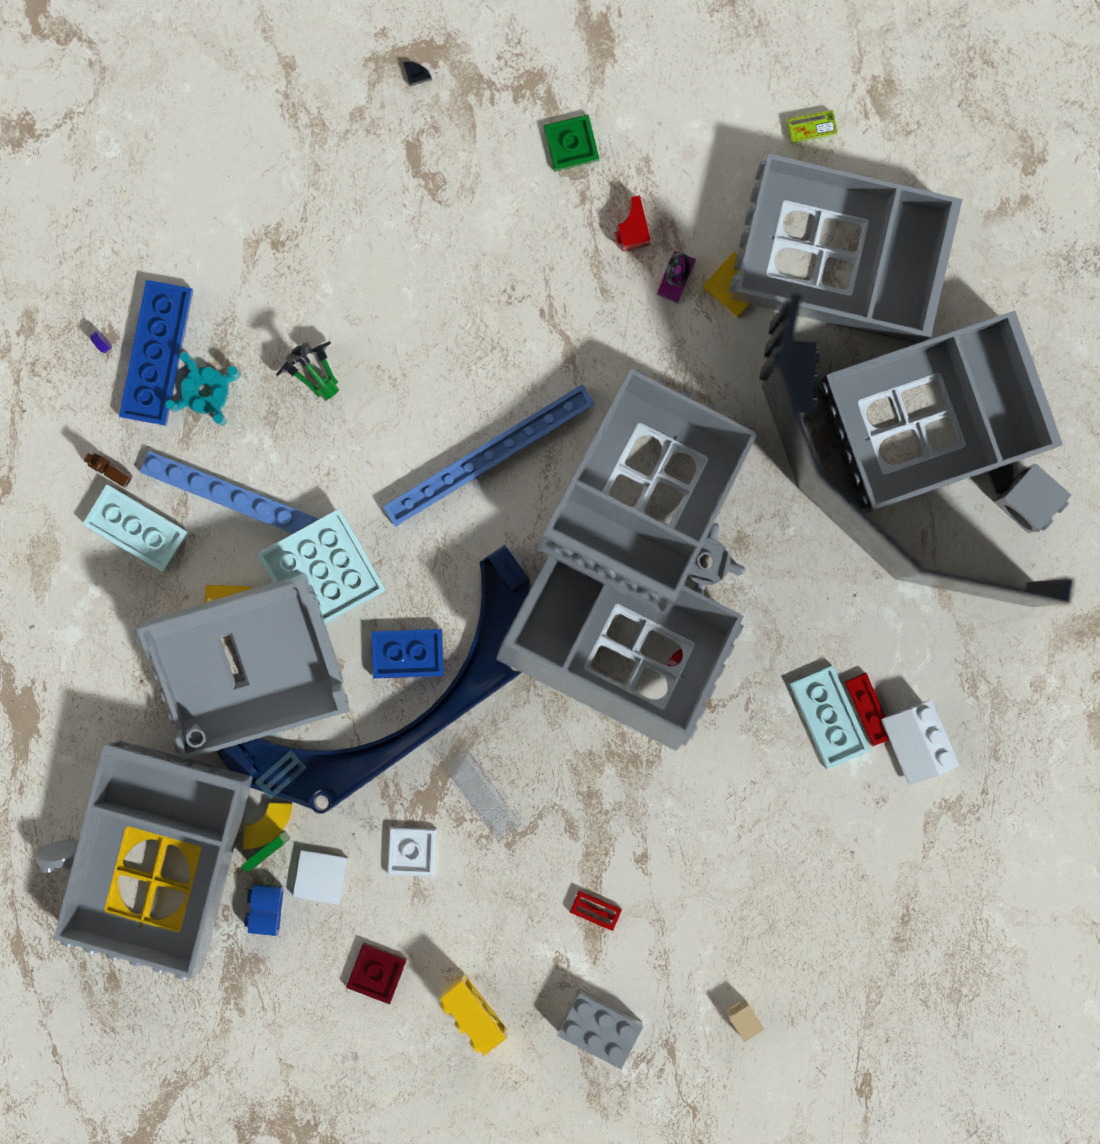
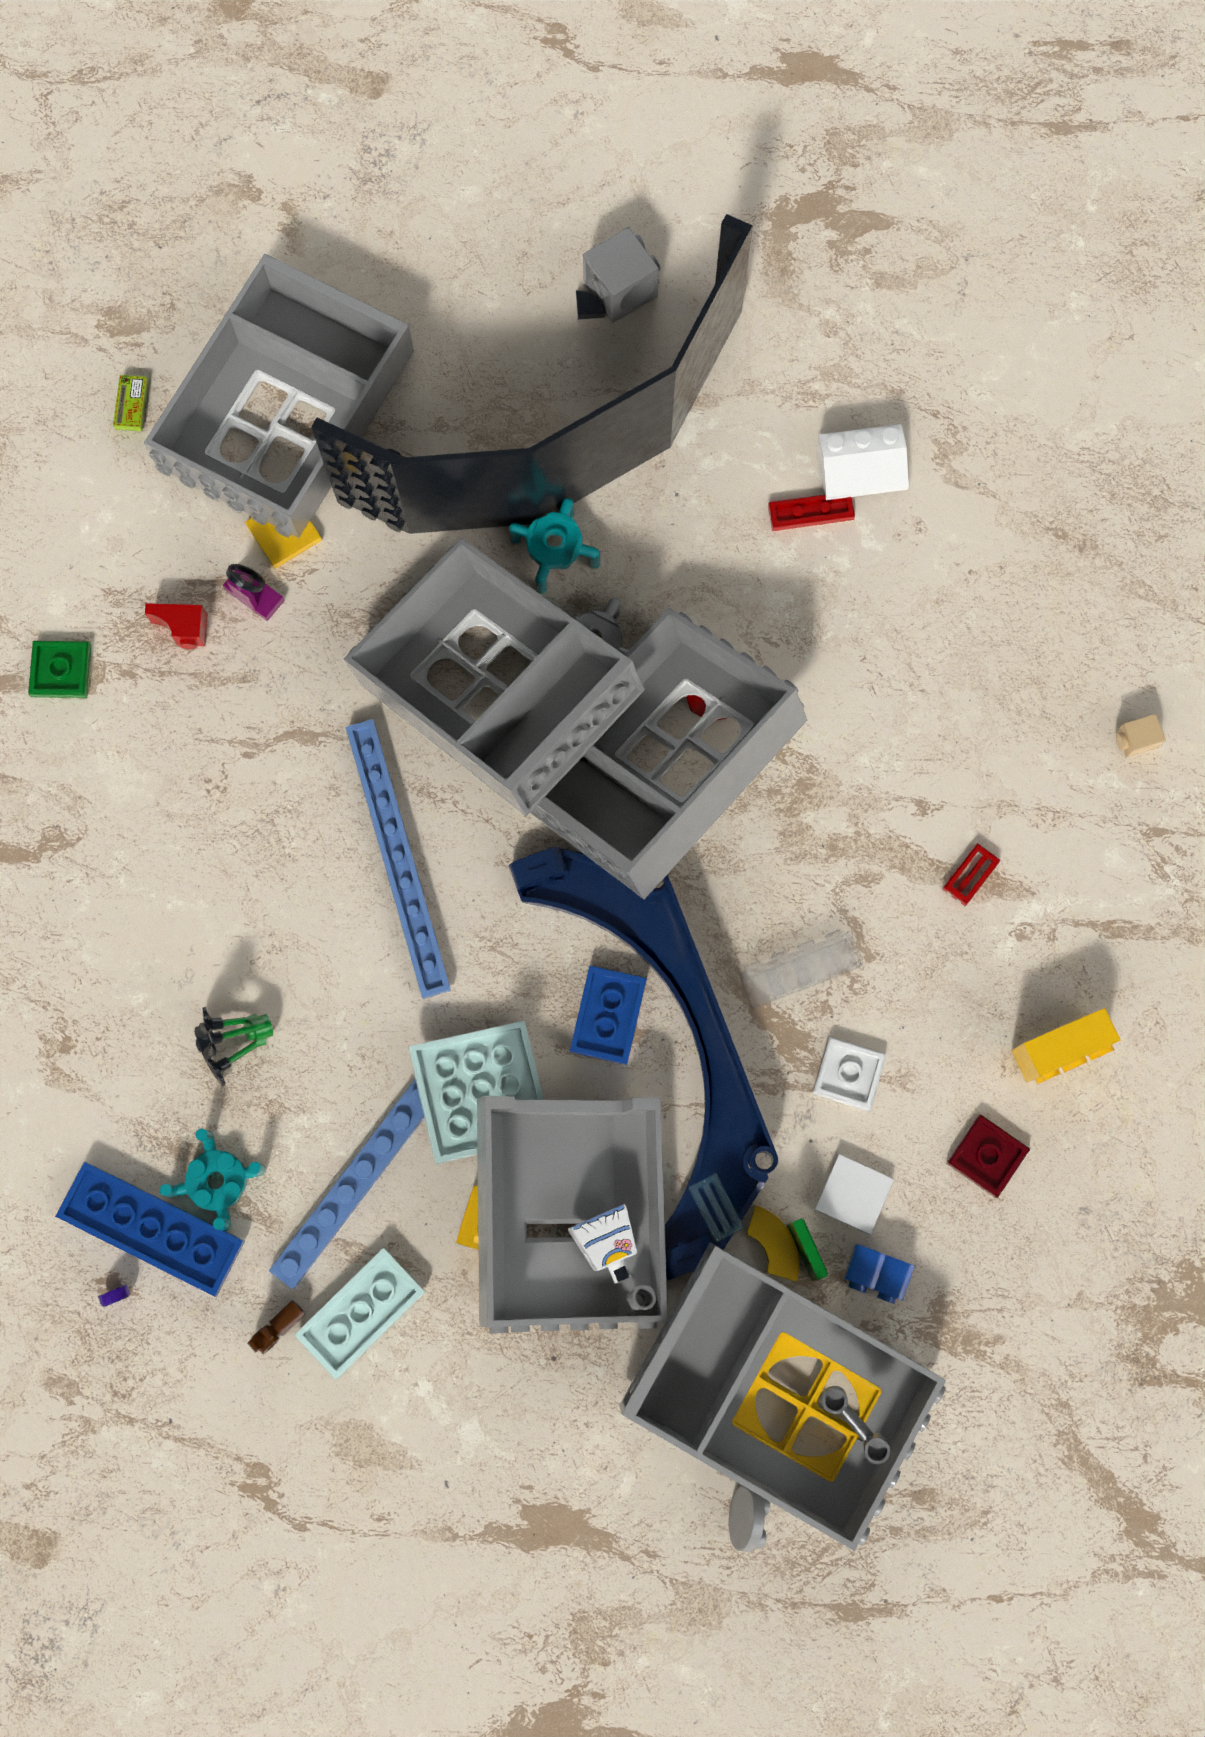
camera: 75 degrees left, 10 degrees down
light grey brick [557,989,643,1069] -> none
light aqua tile [789,664,871,770] -> none
light grey panel [818,310,1063,513] -> none
none -> teal plate [509,498,600,594]
none -> white torso [568,1204,637,1283]
none -> flat silver bar [822,1386,890,1464]

